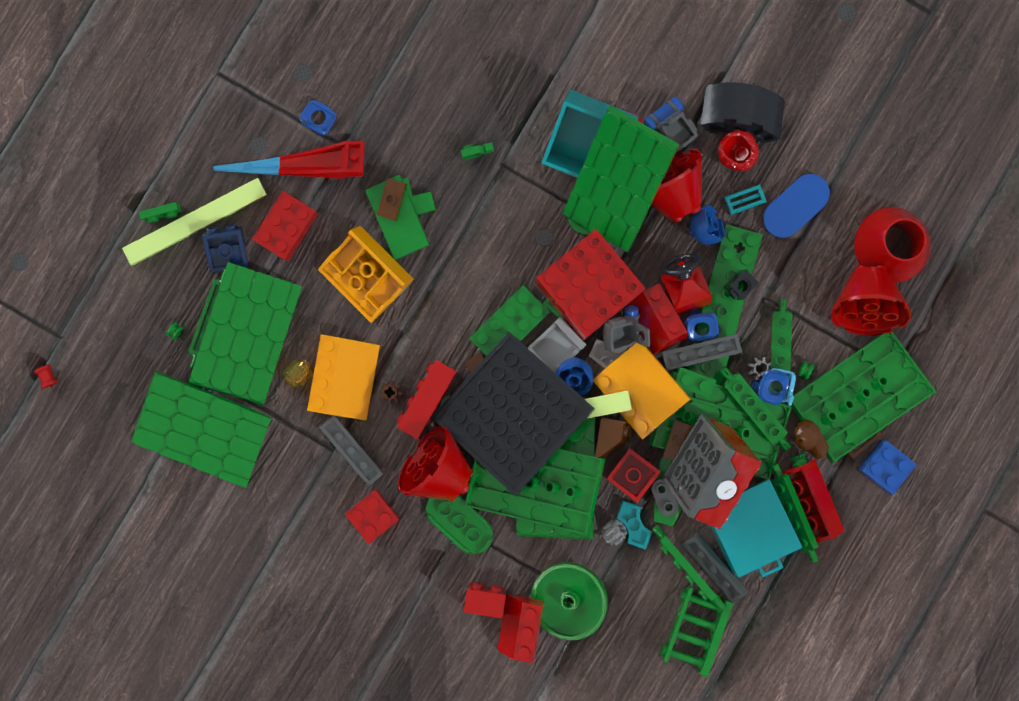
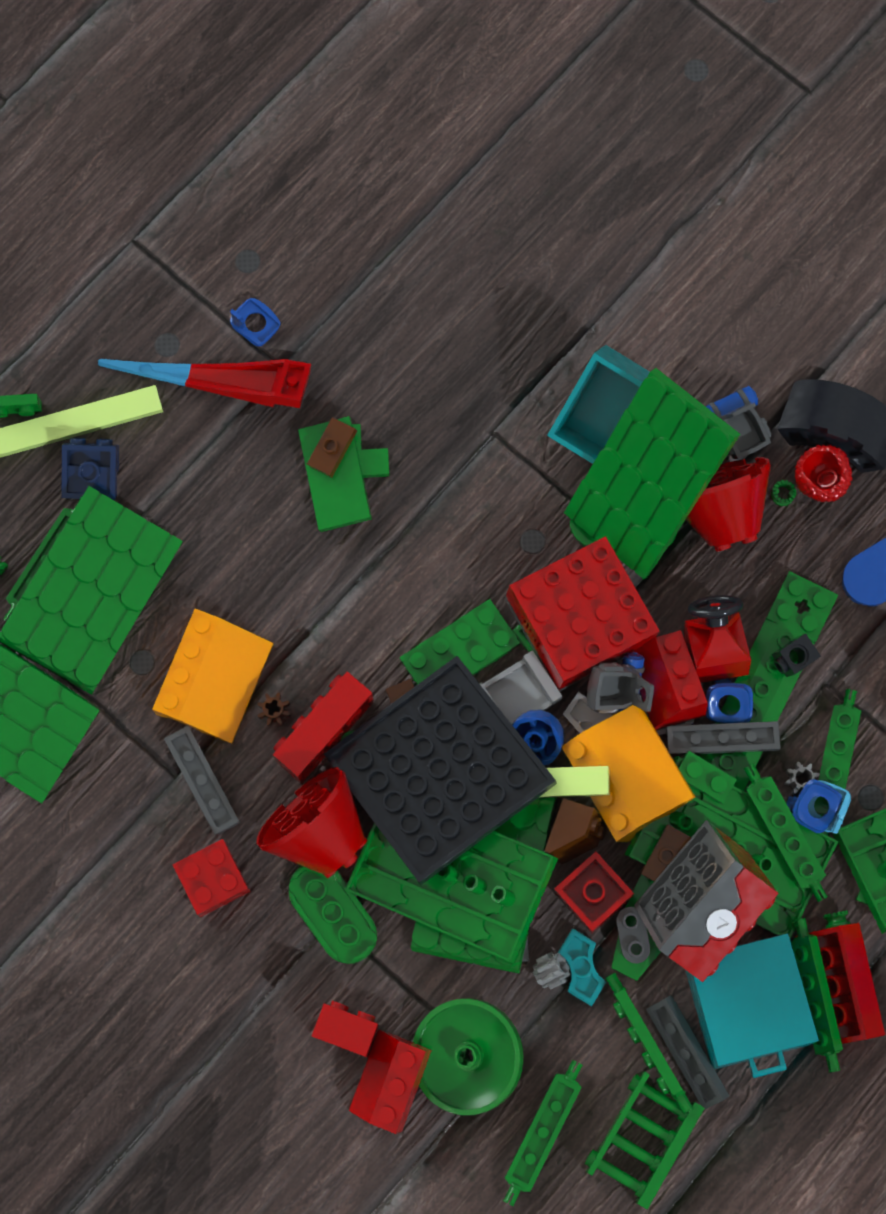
camera: 15 degrees right, 10 degrees down
red brick [252,191,318,262] -> none
clear yellow head [283,359,312,388] -> none
light orange piece [318,226,414,323] -> none
green plate [461,142,494,161] -> none
blue cylinder [689,205,725,245] -> none
teal tile [724,184,767,216] -> none
reddish brown cap [793,420,829,459] -> none
green bush [797,360,814,380] -> none
none -> green plate [503,1060,583,1207]
none -> green bush [771,480,796,506]

